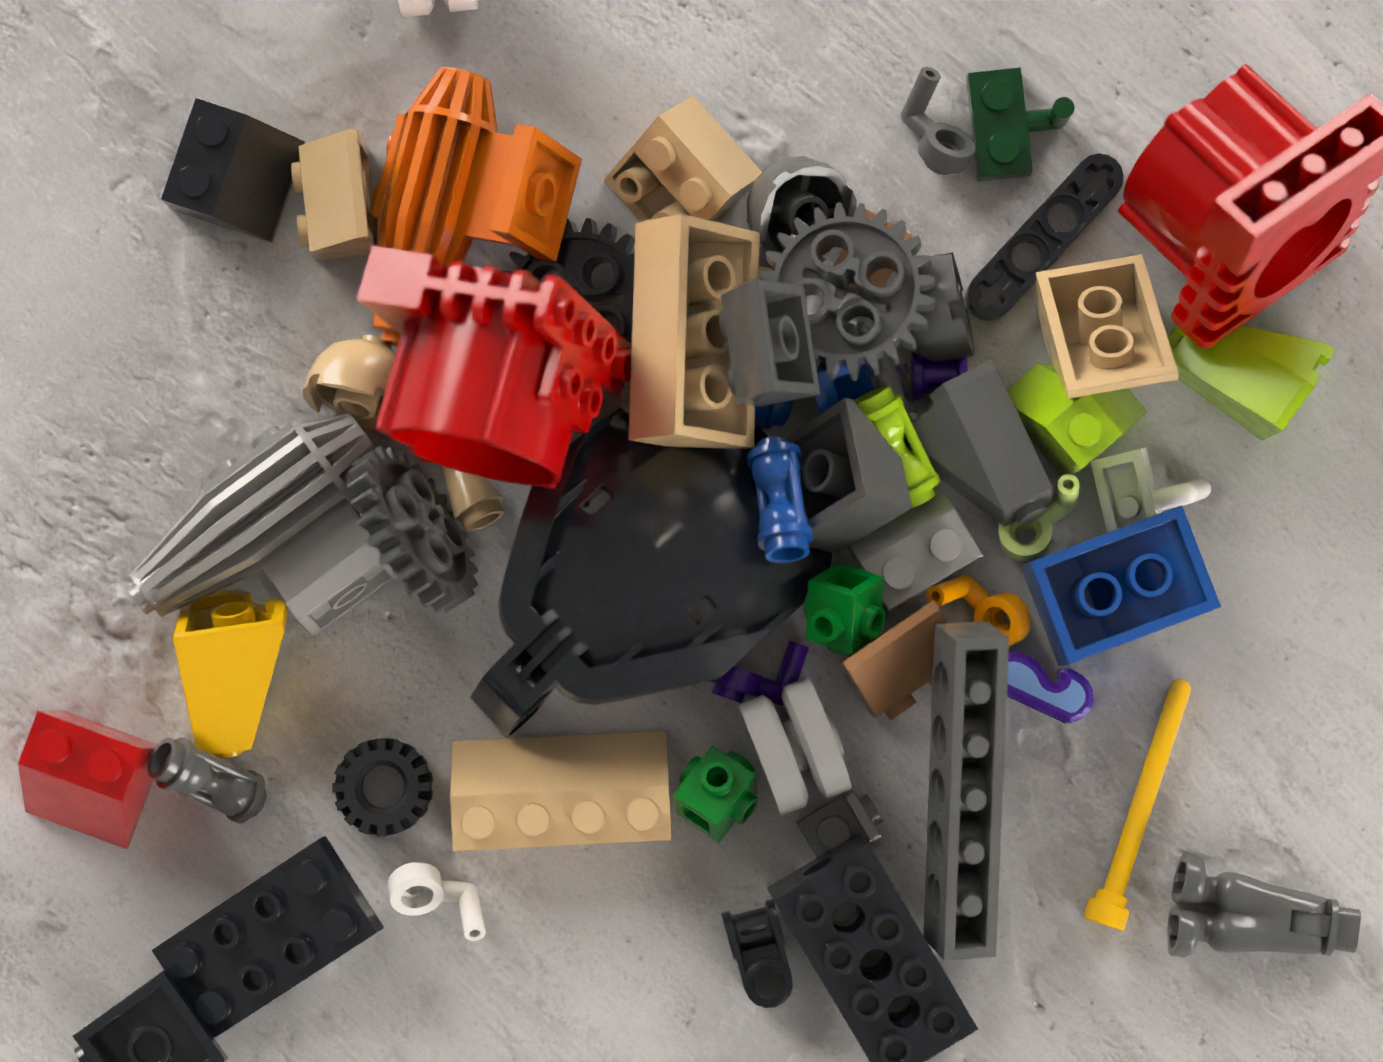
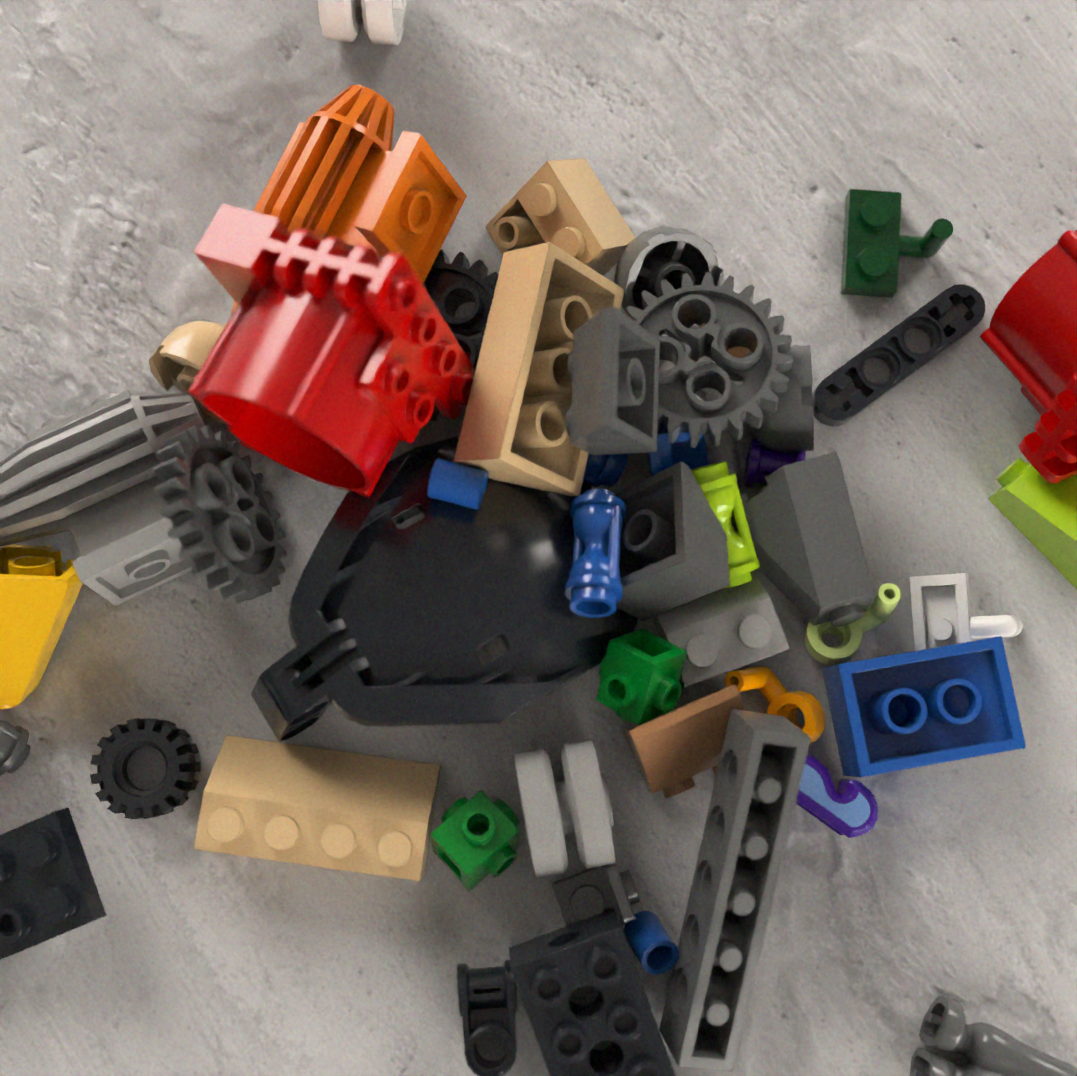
camera: 10 degrees right, 5 degrees down
black slope [161,98,306,243] -> none
tan slope [291,128,377,260] -> none
white plate [387,862,486,941] -> none
tan cone [440,465,504,532] -> none
dark purple plate [710,641,809,706] -> none
dark grey plate [901,67,975,175] -> none
lime slope [1007,363,1147,476] -> none
tan slope [1036,254,1178,398] -> none
yellow piece [1082,678,1191,932] -> none
none -> blue hinge [427,458,488,510]
none -> blue hinge [623,911,679,975]

